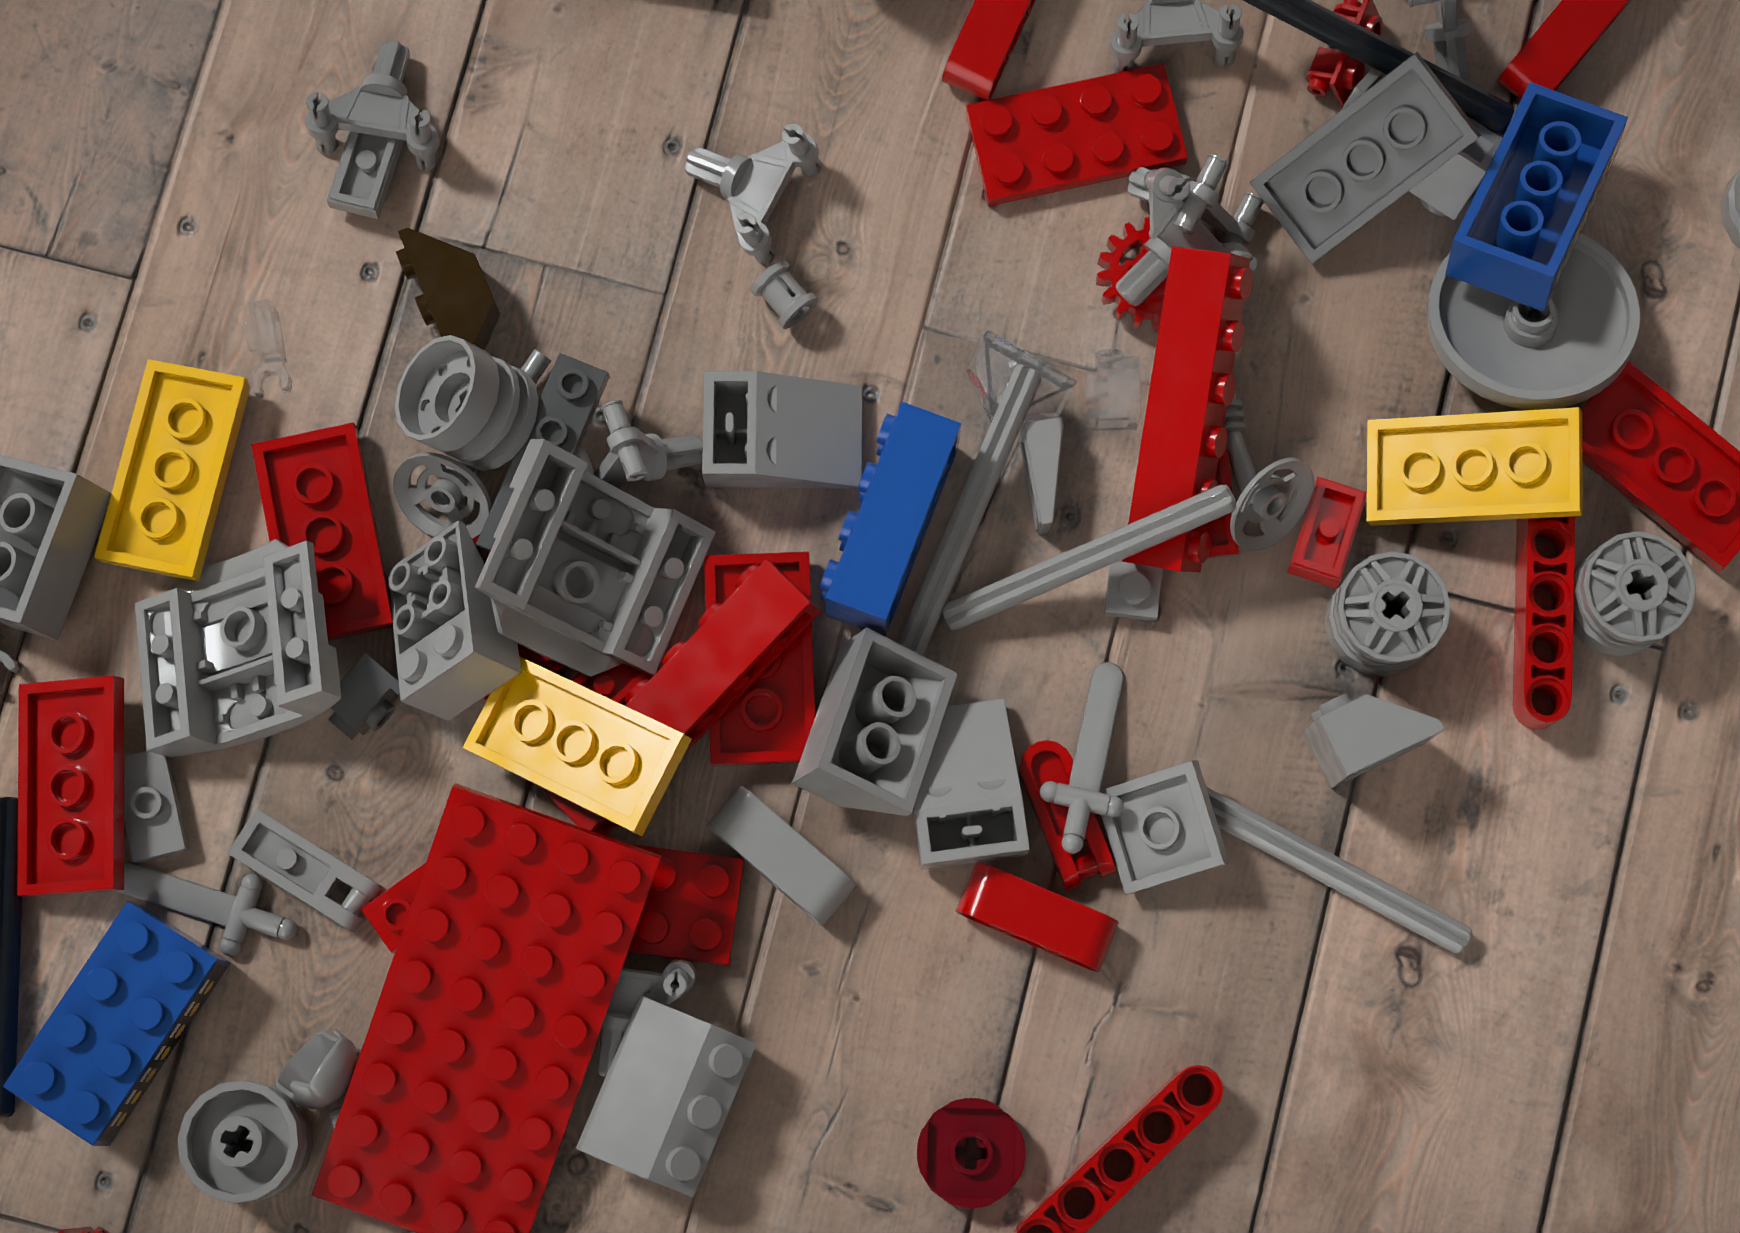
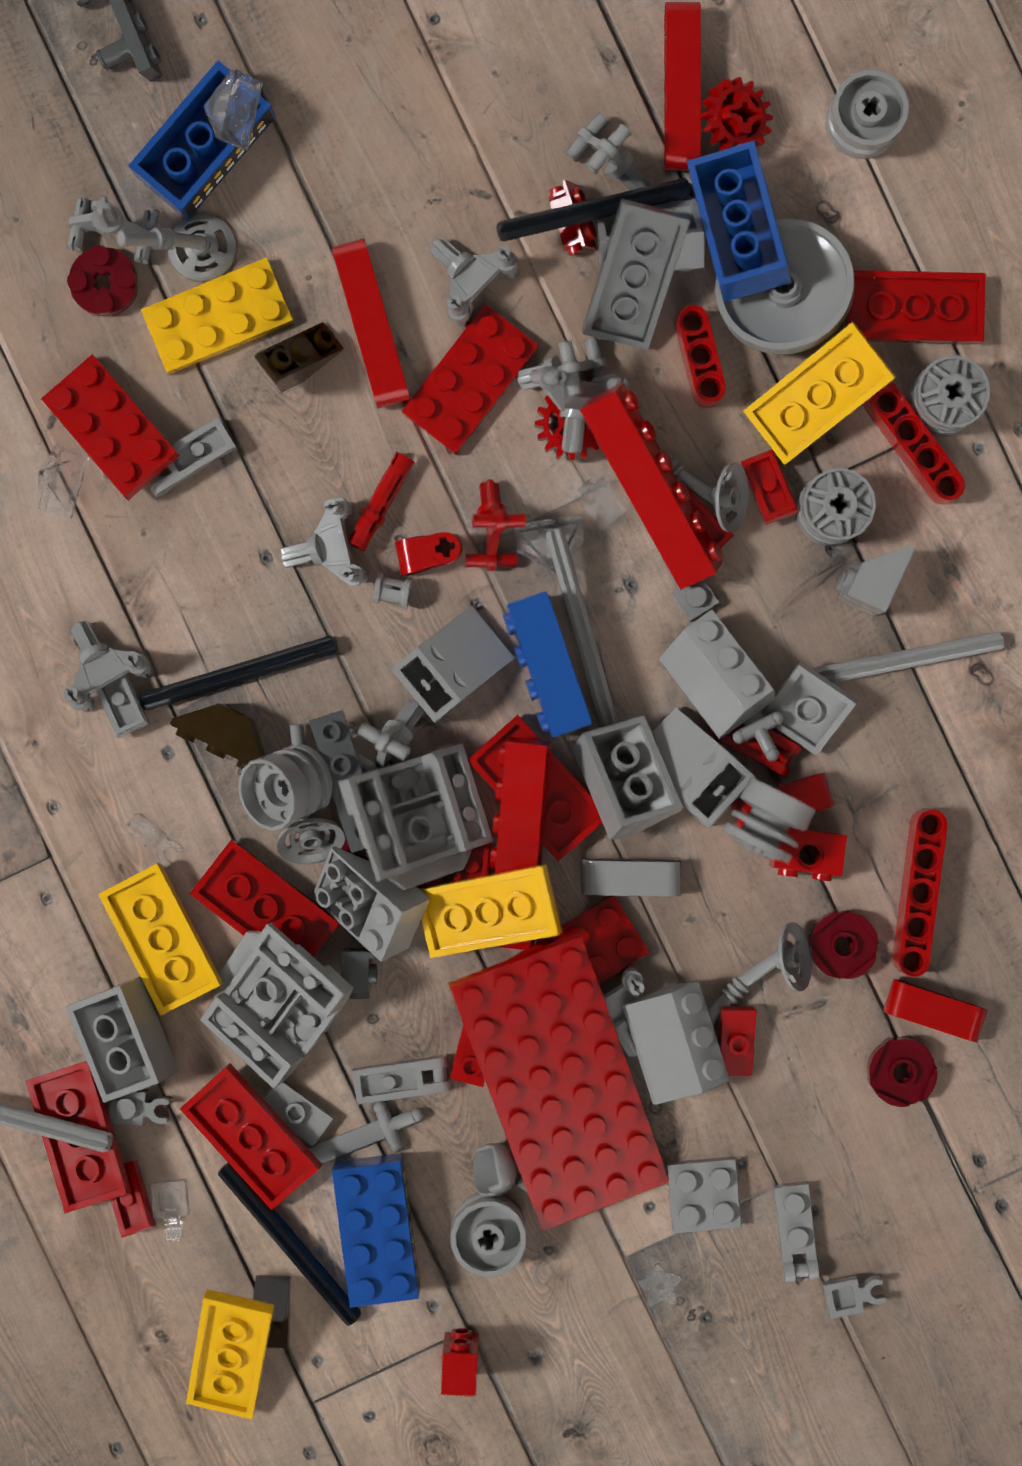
camera: 35 degrees left, 10 degrees up
light grey axle [942,485,1237,630] -> none
light grey slope [1019,417,1064,535] -> none
none -> black axle [140,635,337,710]
none -> red pin [347,452,415,552]
none -> red piece [394,532,462,576]
none -> red axle [465,479,526,571]
none -> light grey slope [659,609,775,740]
none -> red beam [675,305,726,408]
none -> red gear [700,77,773,151]
none -> light grey dish [708,922,812,1025]
none -> red plate [718,1006,757,1076]
none -> light grey wheel [723,777,816,864]
none -> red brick [769,827,847,882]

